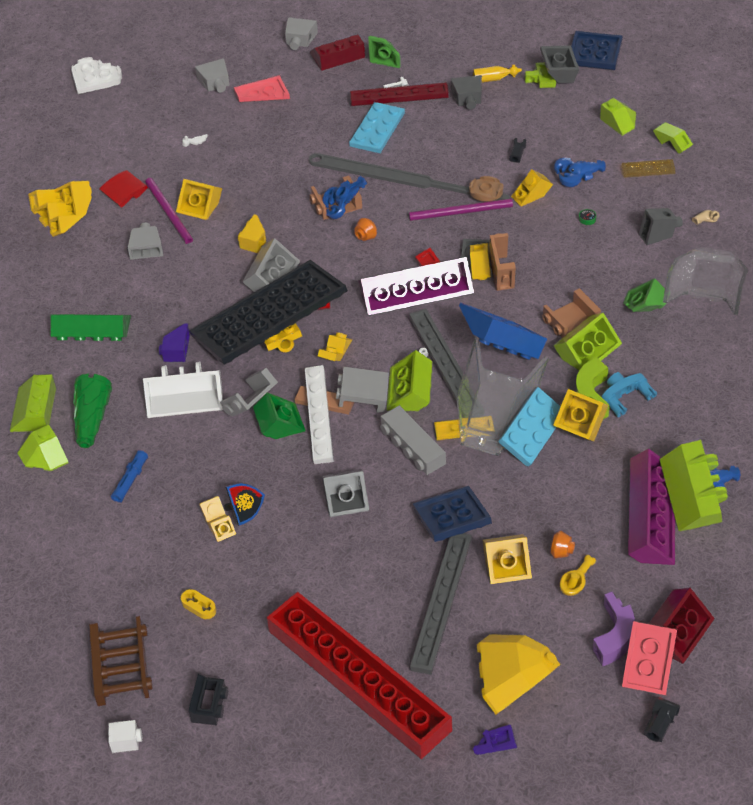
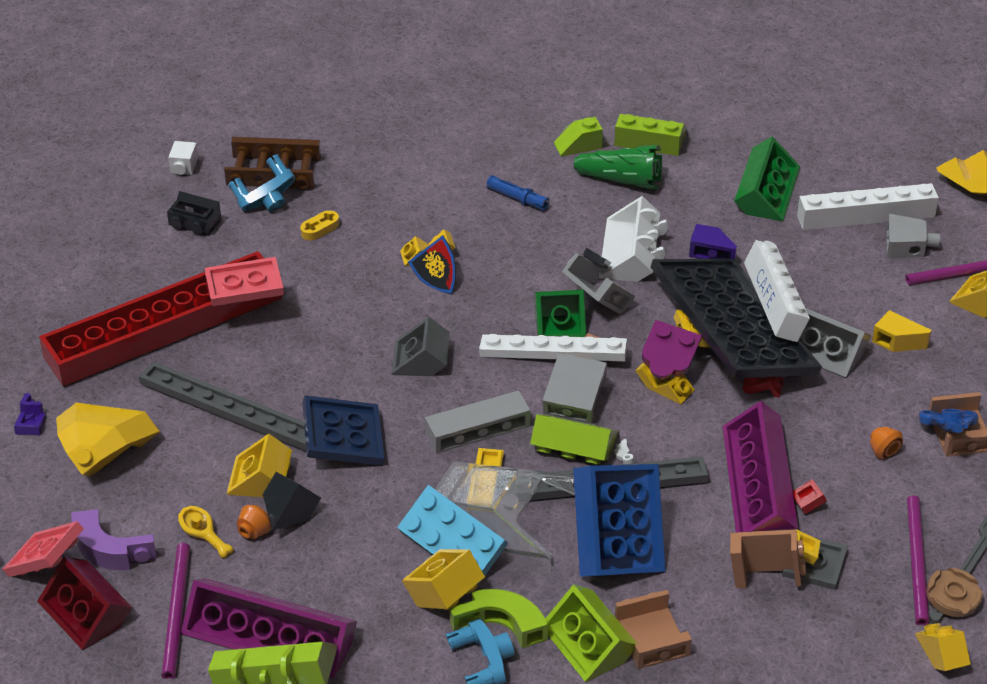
camera: 100 degrees right, 5 degrees down
none -> magenta piece [161,543,190,679]
none -> coral plate [205,257,284,306]
none -> dark azure connector [228,154,295,212]
none -> black slope [263,472,321,530]
none -> black tile [582,248,611,270]
none -> magenta plate [642,320,702,379]
none -> white brick [744,240,810,342]
none -> white brick [797,183,939,230]

